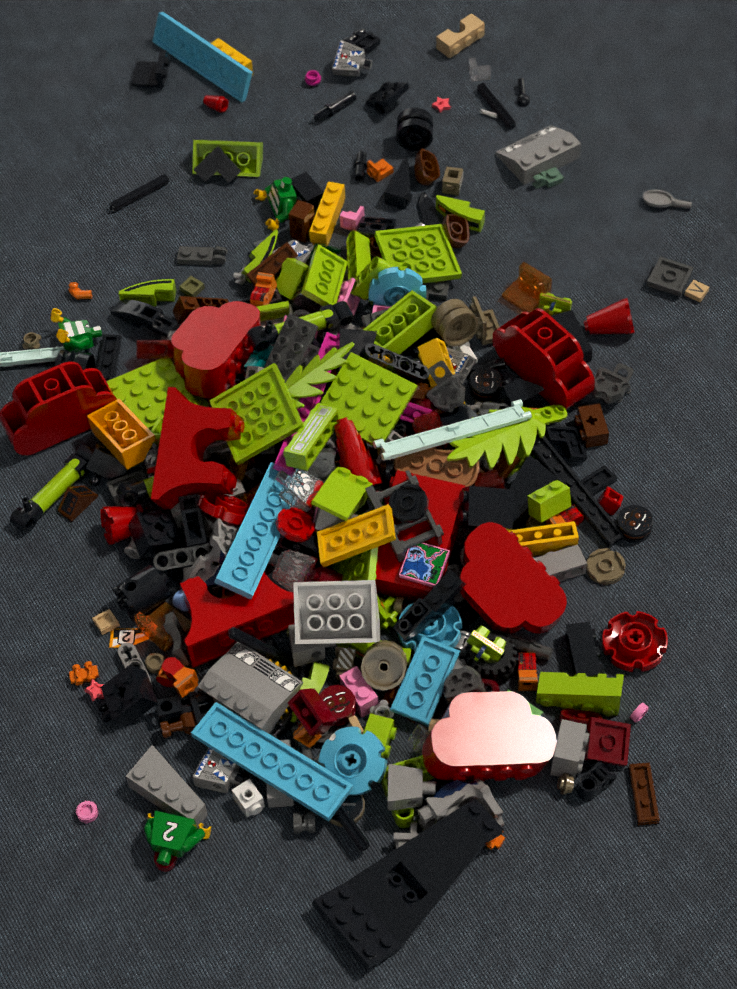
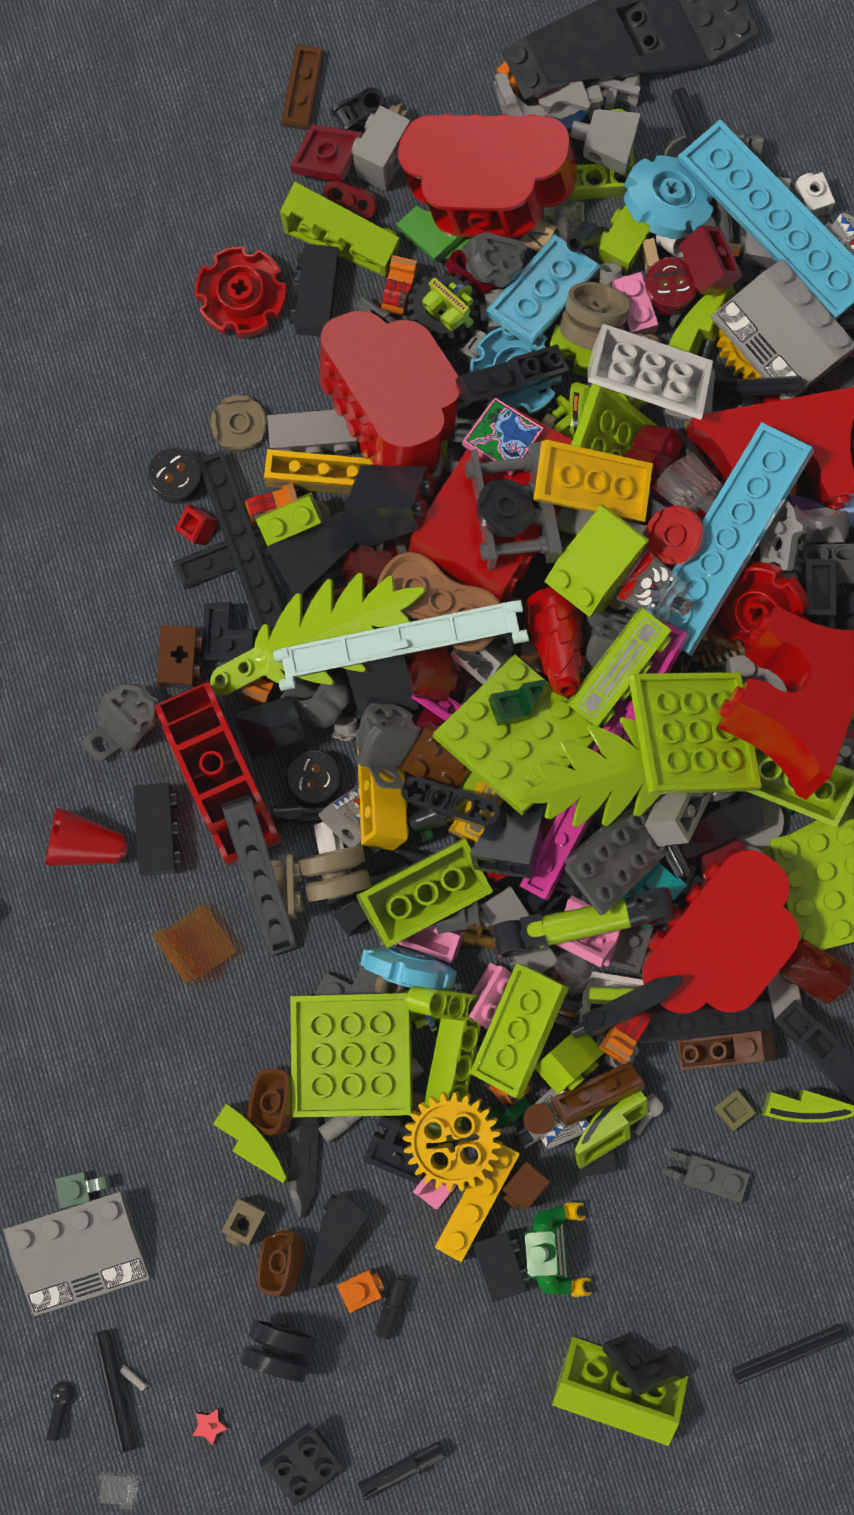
camera: 165 degrees left, 25 degrees up
lime hips [538,293,572,317] -> none
bright pink tile [629,703,649,723] -> none
none -> black tile [221,794,297,957]
none -> yellow gear [403,1091,503,1192]
none -> dark green slope [488,679,547,726]
none -> reddish brown tile [523,1104,554,1134]
none -> black cone [567,221,601,252]
none -> black piece [570,976,683,1038]

